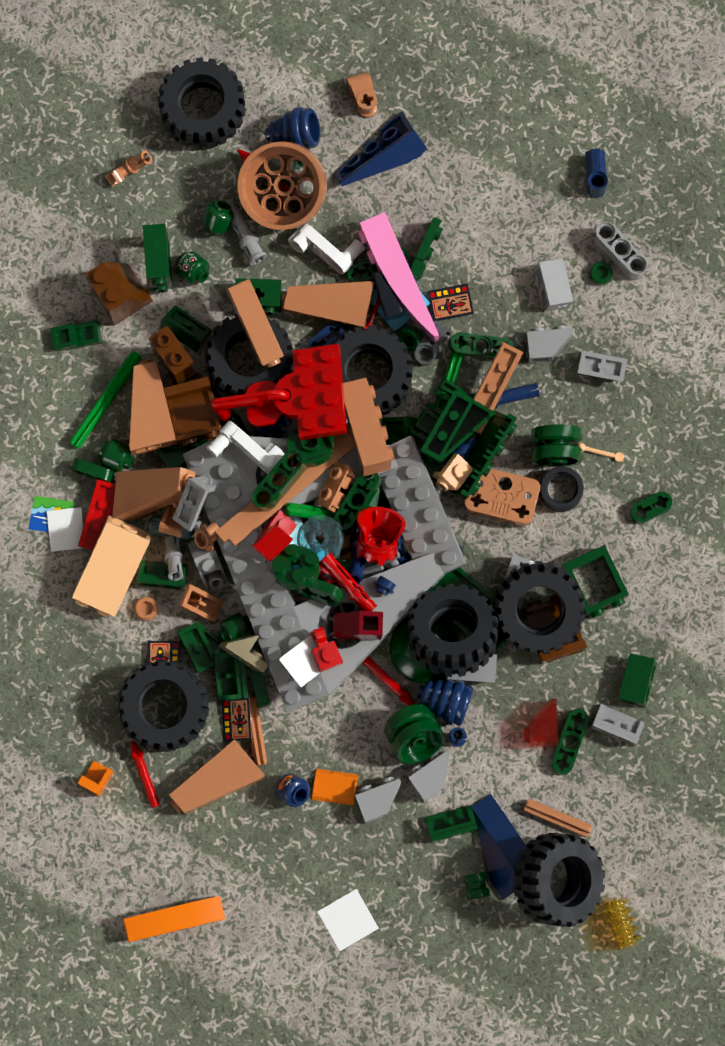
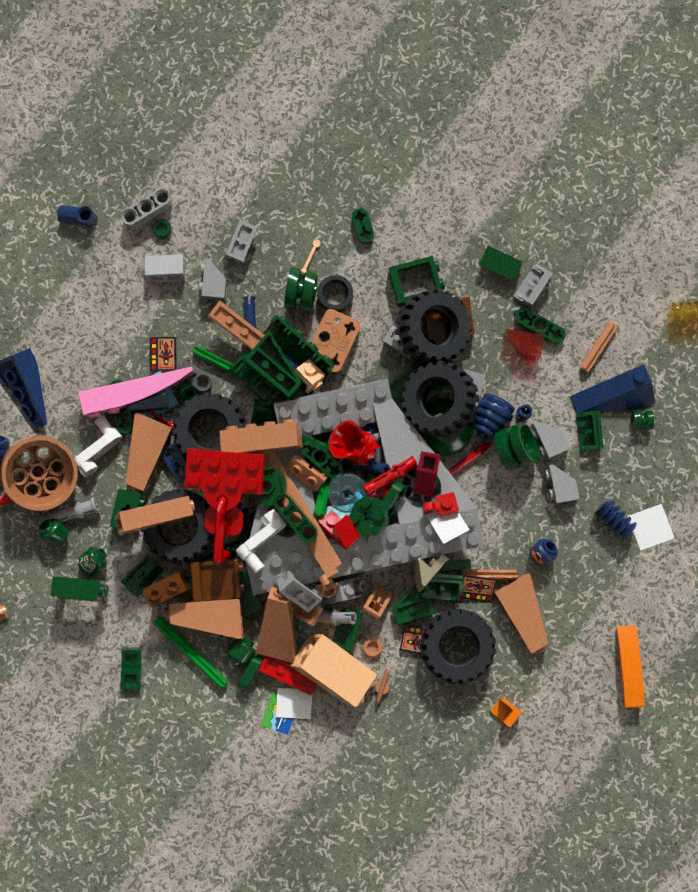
camera: 80 degrees left, 5 degrees up
reddish brown slope [85,262,153,325] -> none
red piece [131,740,160,808] -> none
dark green head [218,613,254,642] -> none
orange piece [312,769,358,806] -> none
dark blue plate [373,576,396,596] -> none
dark green hinge [410,217,443,281] -> none
dark green beam [448,332,515,359] -> none
black tyre [512,833,605,927] -> none
none -> nougat piece [375,669,390,706]
none -> dark blue piece [593,499,637,541]

